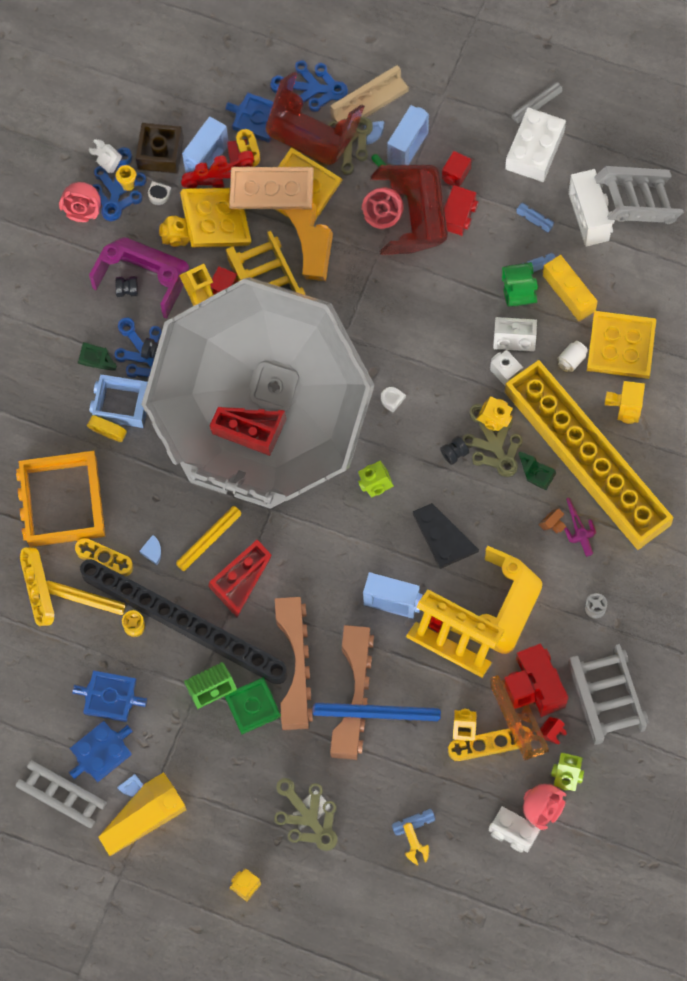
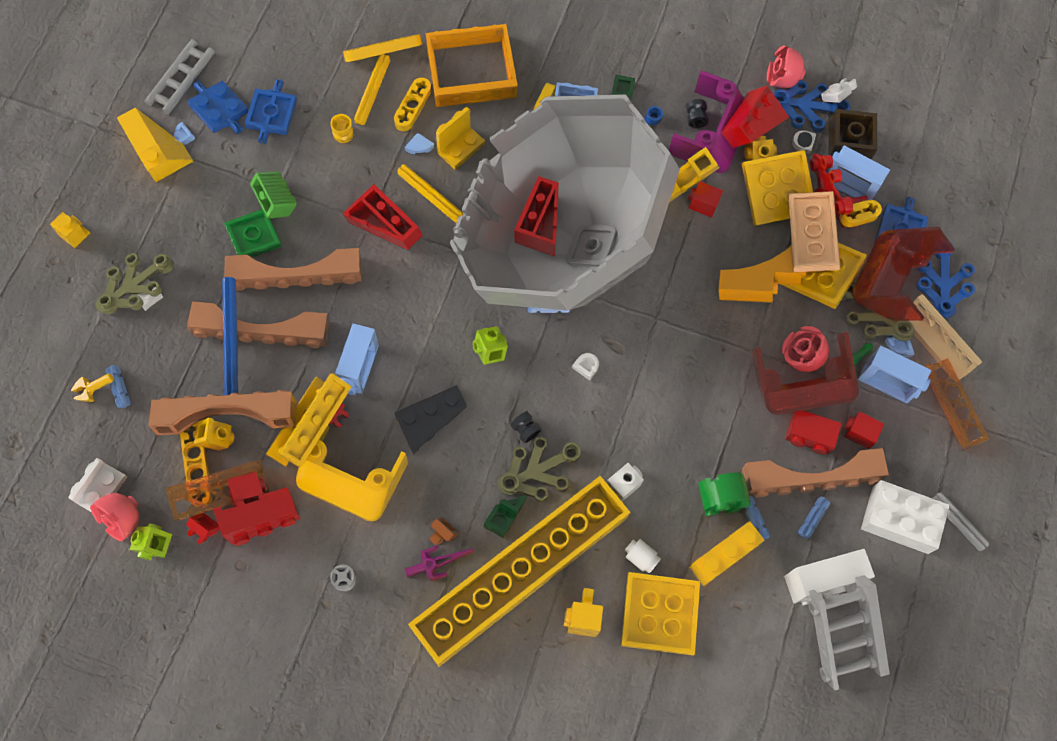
camera: 80 degrees right, 0 degrees up
black beam [80,559,287,685] -> none
yellow cone [116,165,136,191] -> none
yellow fence [226,231,306,295] -> none
yellow brick [476,396,513,431] -> none
white bracket [494,317,537,351] -> none
light grey fence [568,644,649,745] -> none
none -> nougat arch [148,390,297,435]
none -> yellow bracket [436,107,485,170]
none -> red wedge [721,85,789,148]
none -> nougat arch [742,448,889,498]
none -> clear orange fence [924,358,989,451]

